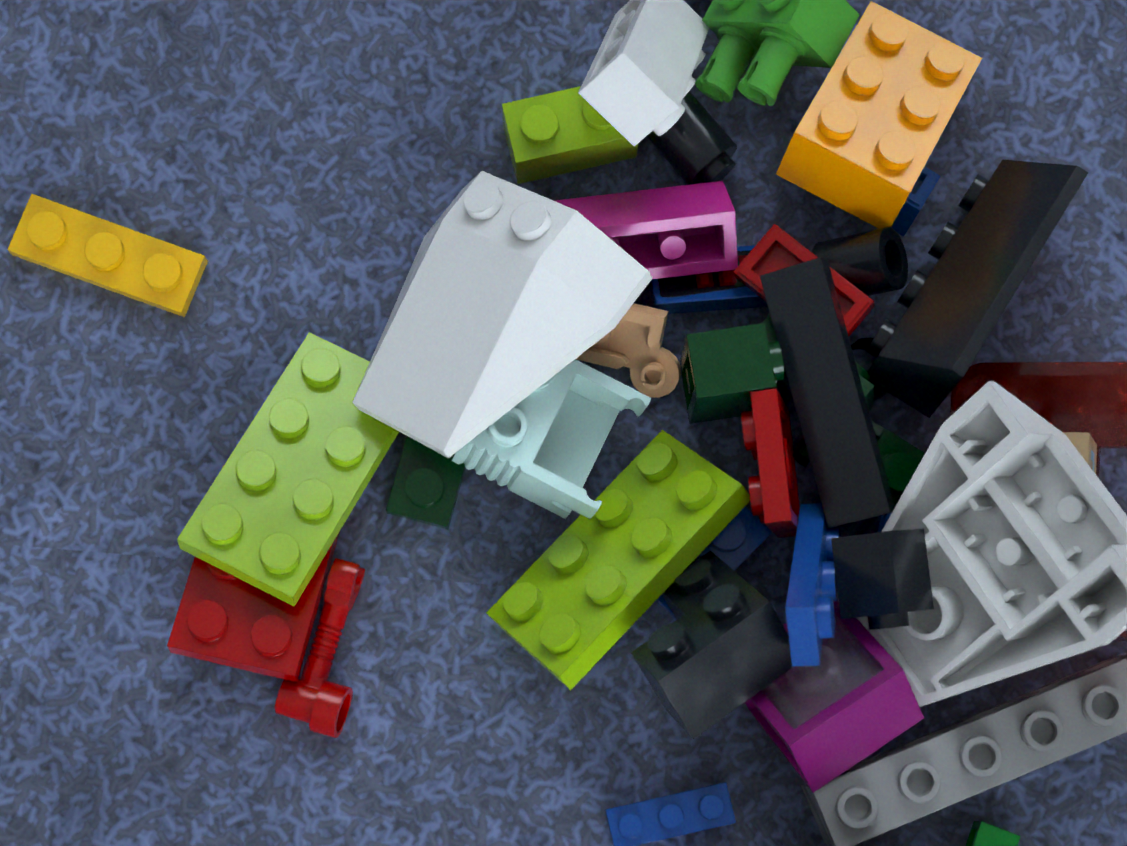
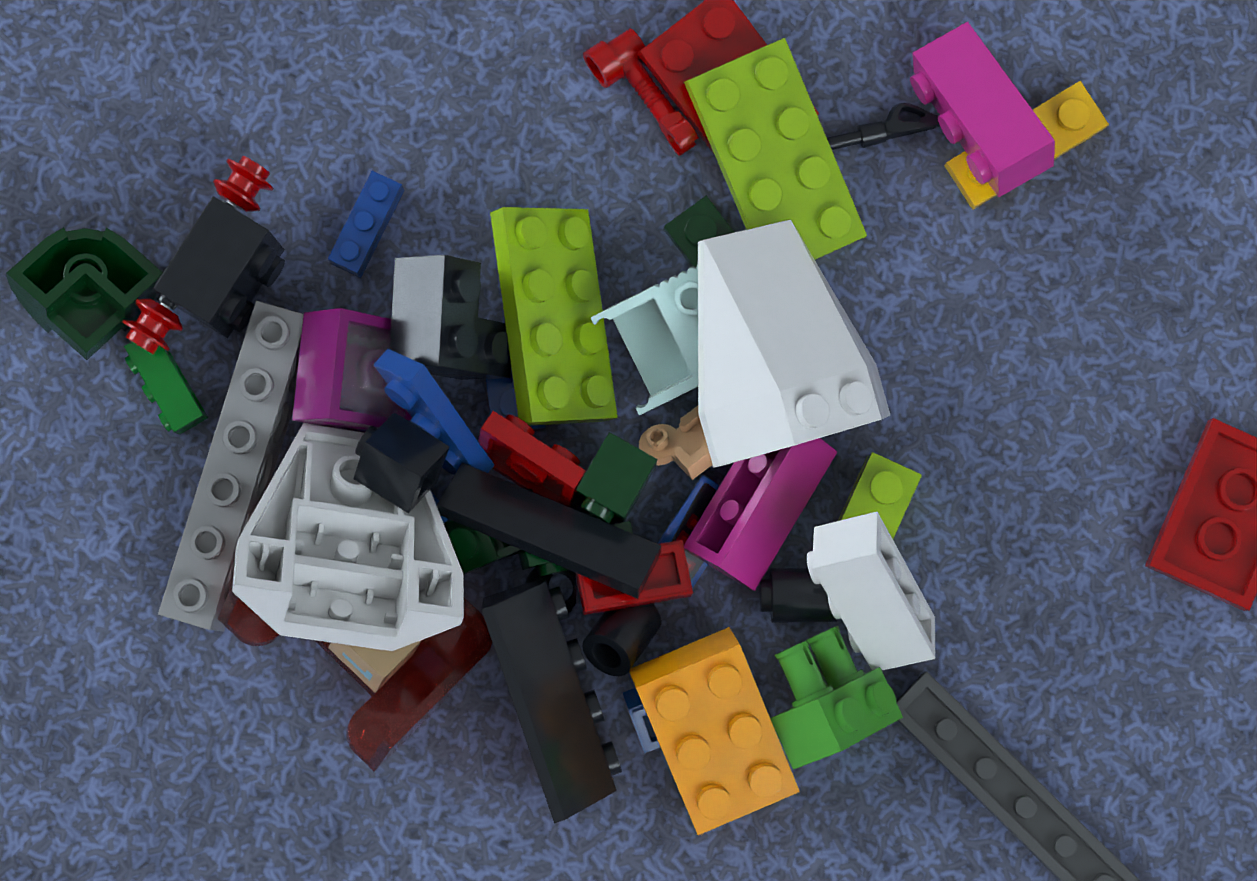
camera: 130 degrees right, 5 degrees up
none -> black hand [827,103,940,150]
none -> dark pink brick [910,21,1055,197]

